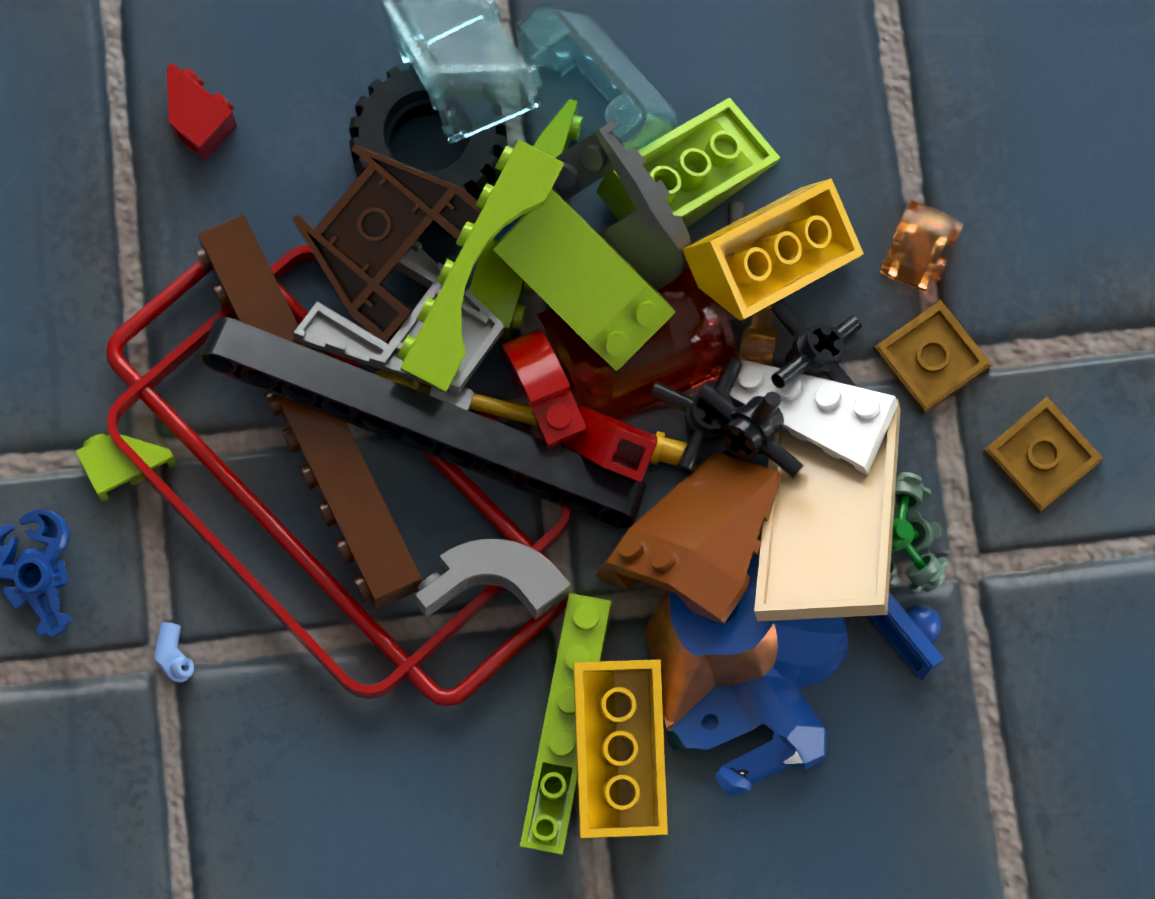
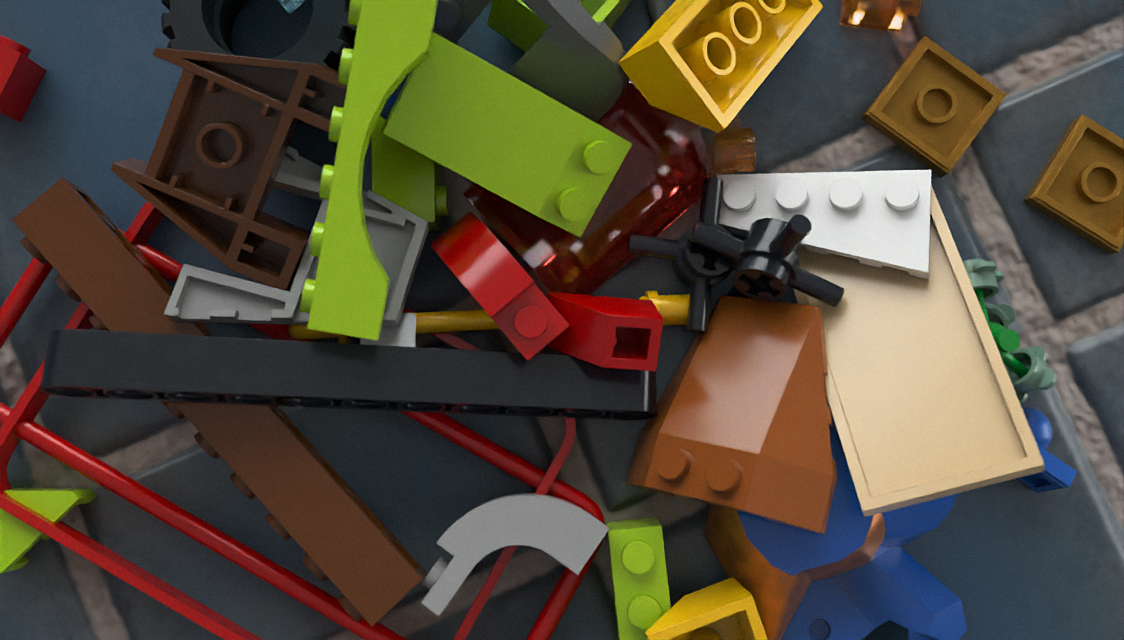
camera: 15 degrees left, 10 degrees up
black bar [770,299,862,388] -> none

